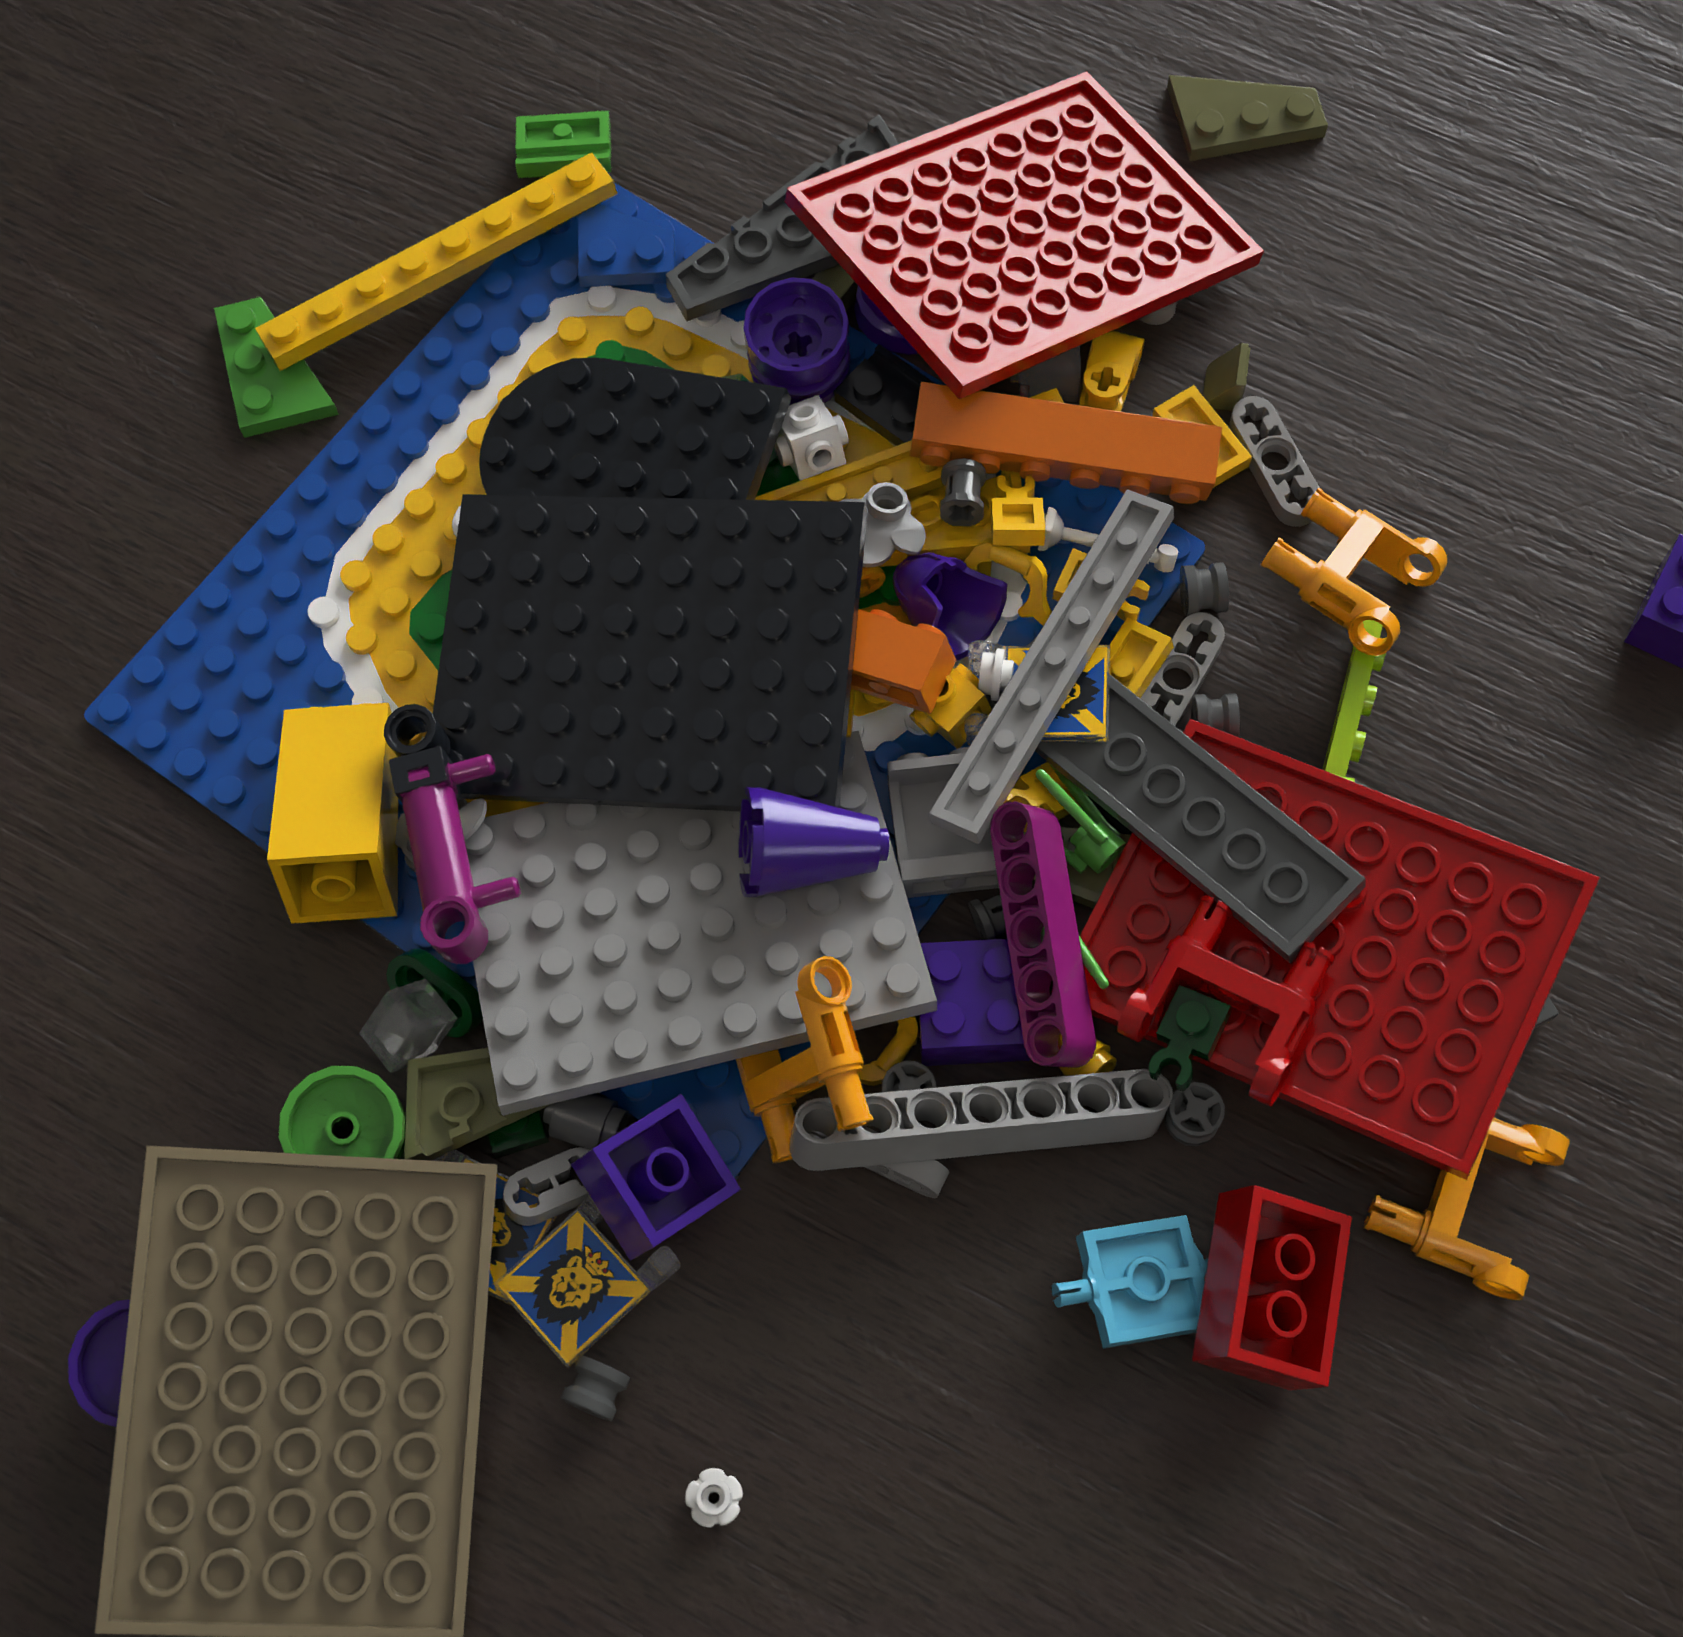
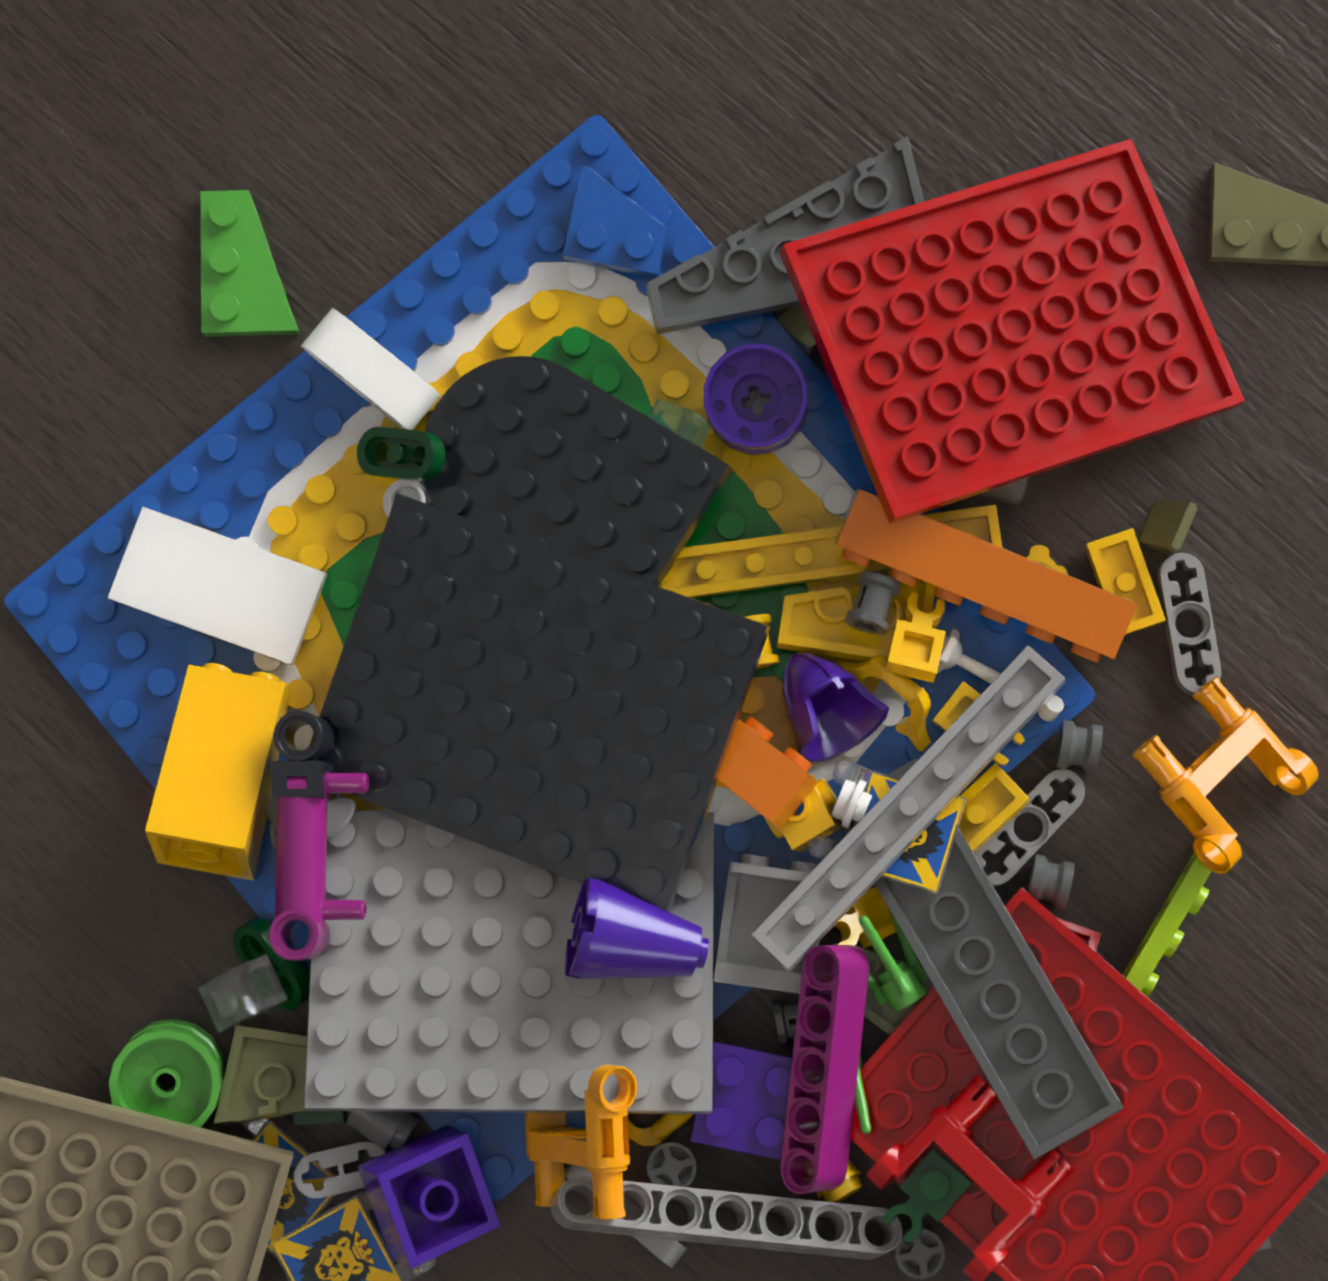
camera: 20 degrees right, 15 degrees up
yellow plate [255,152,617,371] -> none
bright green plate [515,111,611,178] -> none
white brick [774,395,849,481] -> none
black plate [834,344,936,446] -> none
light grey plate [840,482,926,567] -> none
yellow piece [1079,331,1145,412] -> none
none -> white tile [108,507,327,666]
none -> white beam [301,308,441,430]
none -> dark green plate [357,427,445,482]

